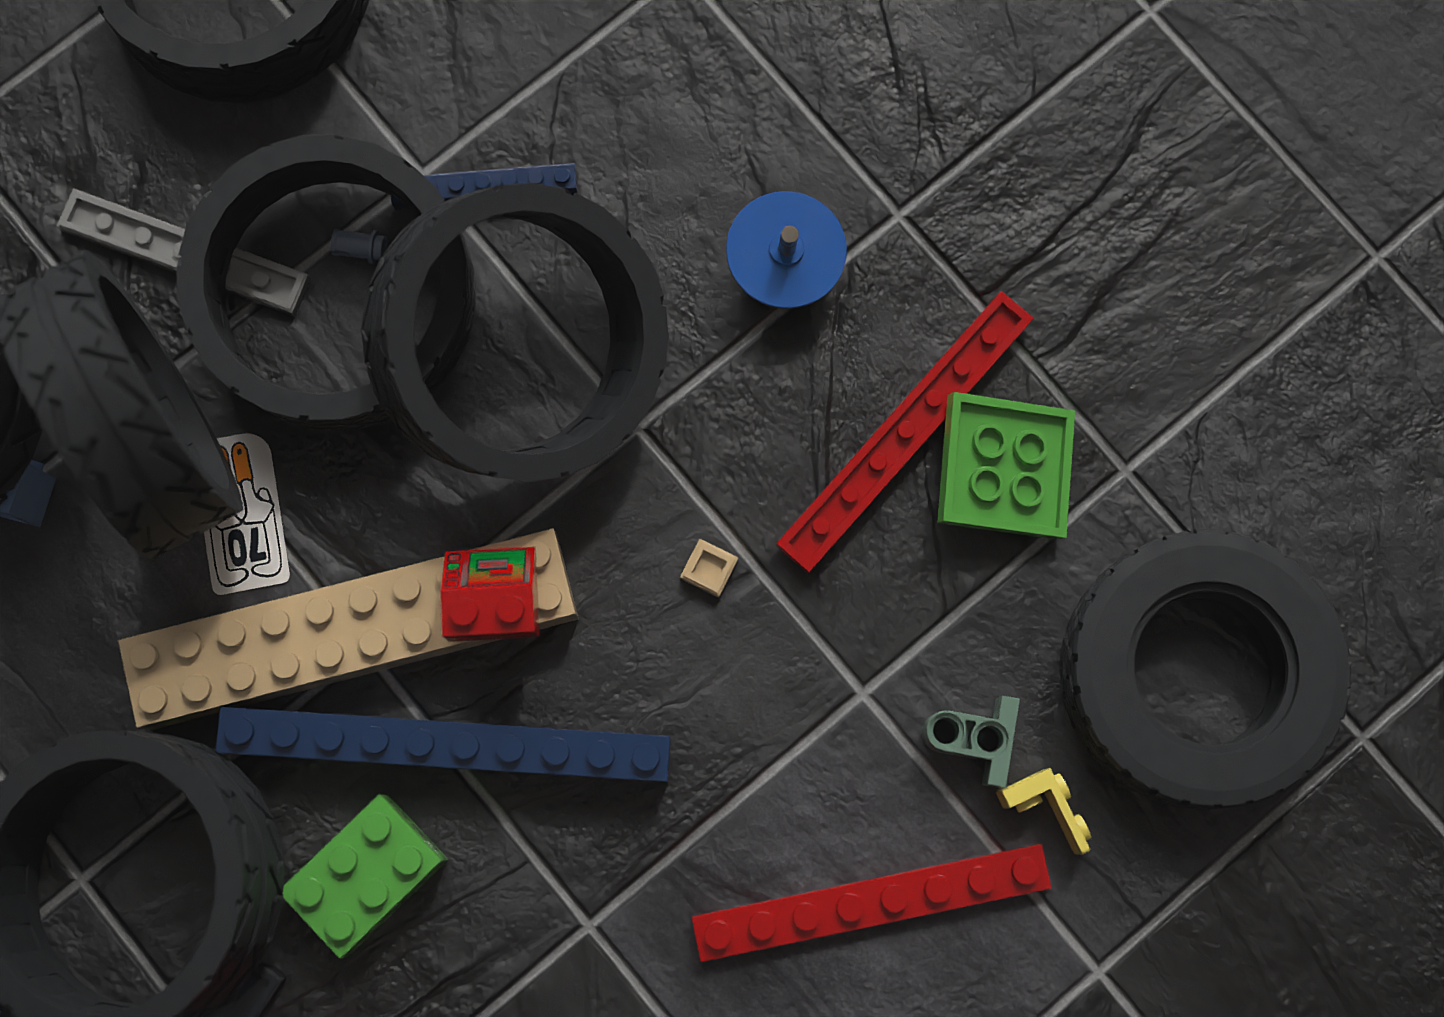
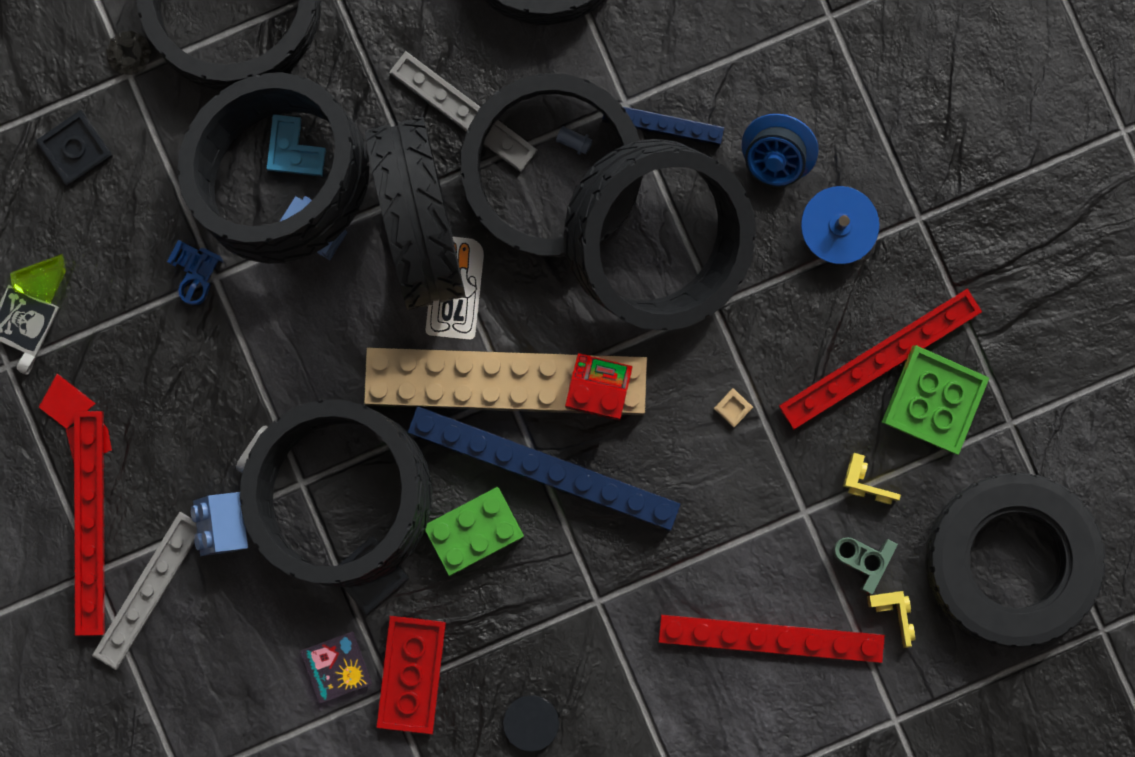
camera: 20 degrees right, 5 degrees up
none -> blue piece [741,114,819,187]
none -> light yellow bracket [843,453,901,505]

